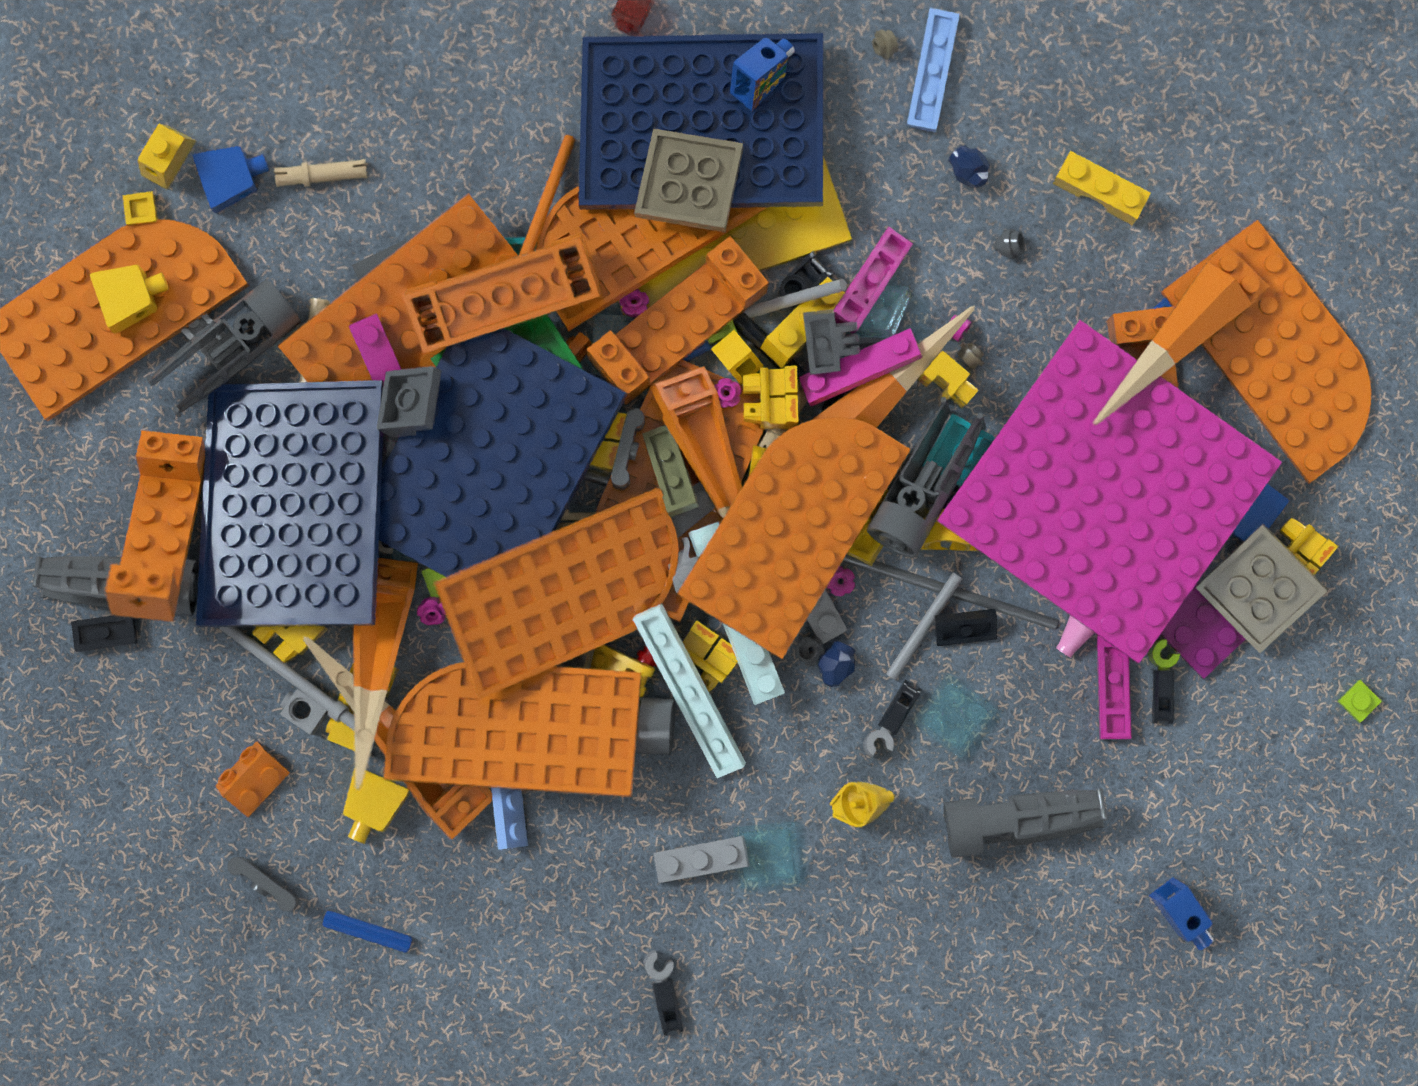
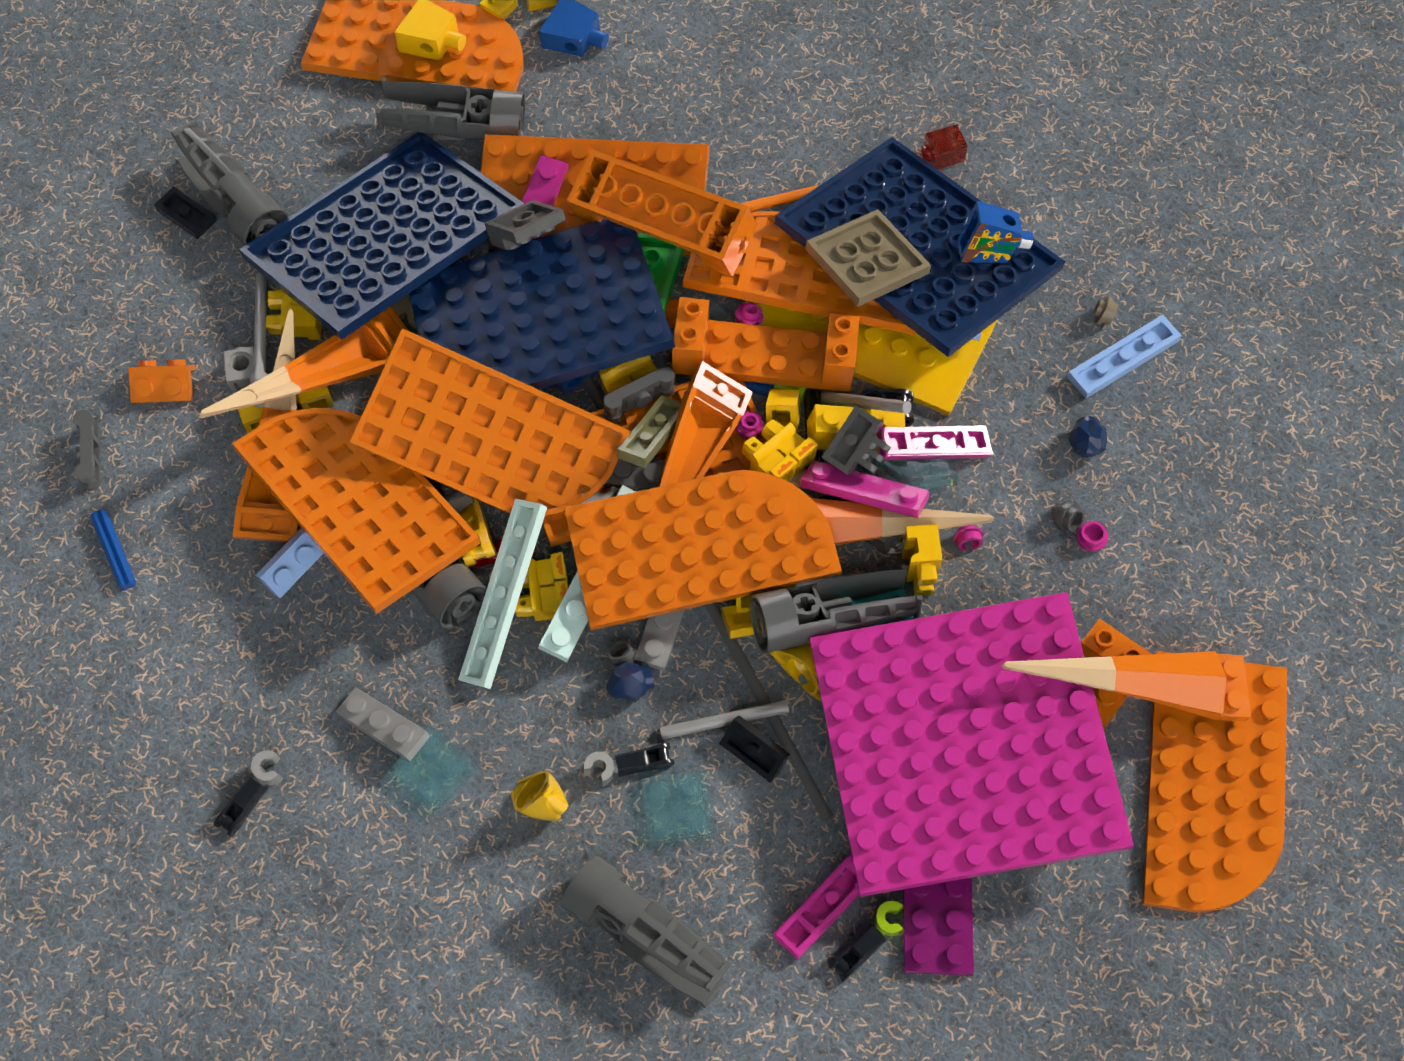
camera: 50 degrees right, 20 degrees down
orange plate [105,430,205,622] -> none
tan pin [274,159,367,187] -> none
yellow torso [343,769,411,844] -> none
dark pink plate [827,566,855,597] -> none
dark tan plate [957,342,985,370] -> none
yellow arch [1053,151,1151,226] -> none
bright pink cone [1056,616,1094,658] -> none
dark tan plate [1195,524,1328,653] -> none
blue tile [1232,484,1290,542] -> none
yellow hips [1279,518,1339,575] -> none
none -> dark pink plate [1076,521,1108,552]

